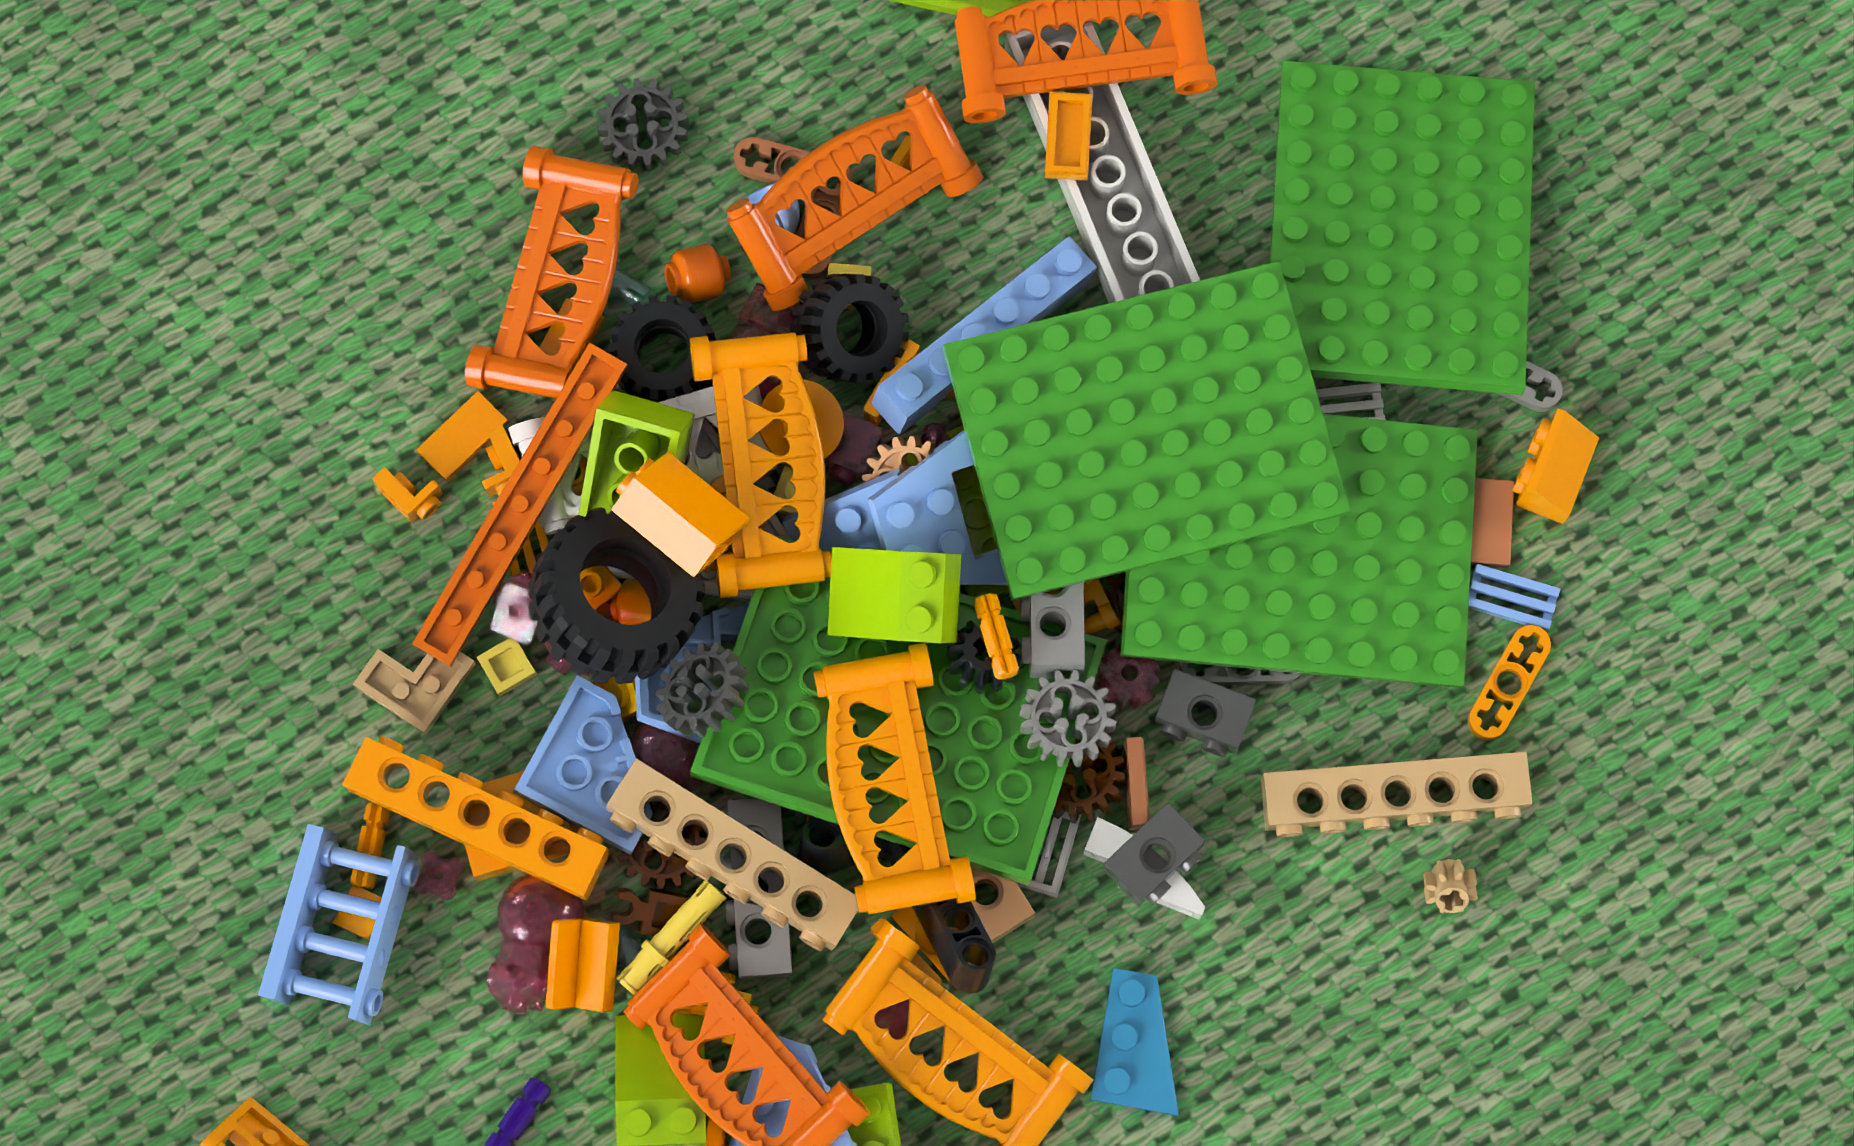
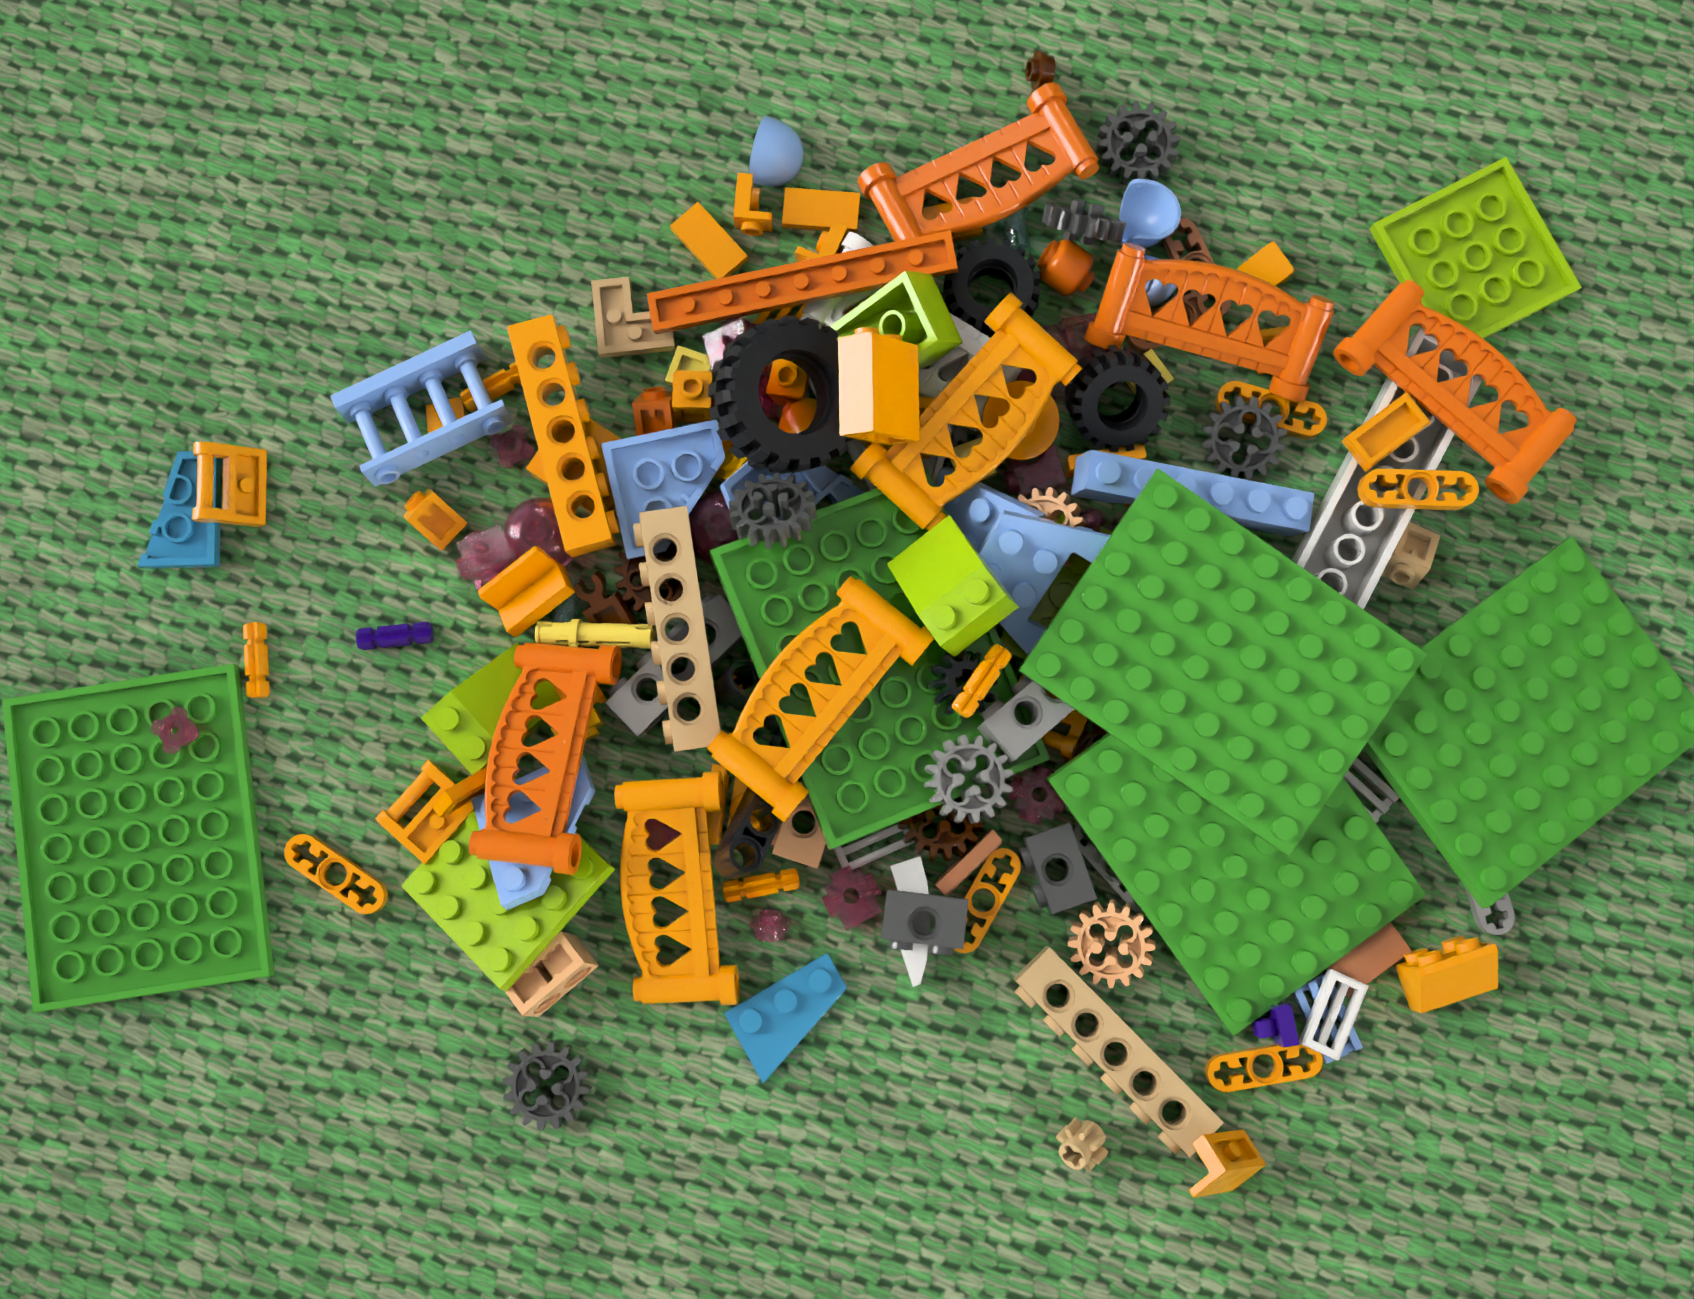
camera: 55 degrees right, 5 degrees up
none -> light orange bracket [403,488,467,551]
none -> orange bracket [632,386,677,436]
none -> light orange tile [670,202,749,279]
none -> light orange bracket [672,370,714,423]
none -> light orange axle [722,868,800,903]
none -> light blue helmet [749,115,804,187]
none -> clear pink plate [750,910,791,942]
none -> clear pink brick [821,865,882,930]
none -> light orange beam [954,848,1021,953]
none -> reddish brown plate [1025,50,1056,90]
none -> dark grey gear [1041,199,1126,245]
none -> light nougat gear [1068,899,1156,988]
none -> light blue helmet [1119,179,1181,248]
none -> light orange panel [1189,1129,1267,1198]
none -> dark grey gear [1200,395,1287,480]
none -> light orange beam [1215,381,1327,439]
none -> light orange slope [1237,241,1295,287]
none -> dark purple tile [1251,1001,1299,1048]
none -> white tile [1299,969,1369,1061]
none -> light orange beam [1357,469,1479,510]
none -> tan bracket [1382,522,1440,589]

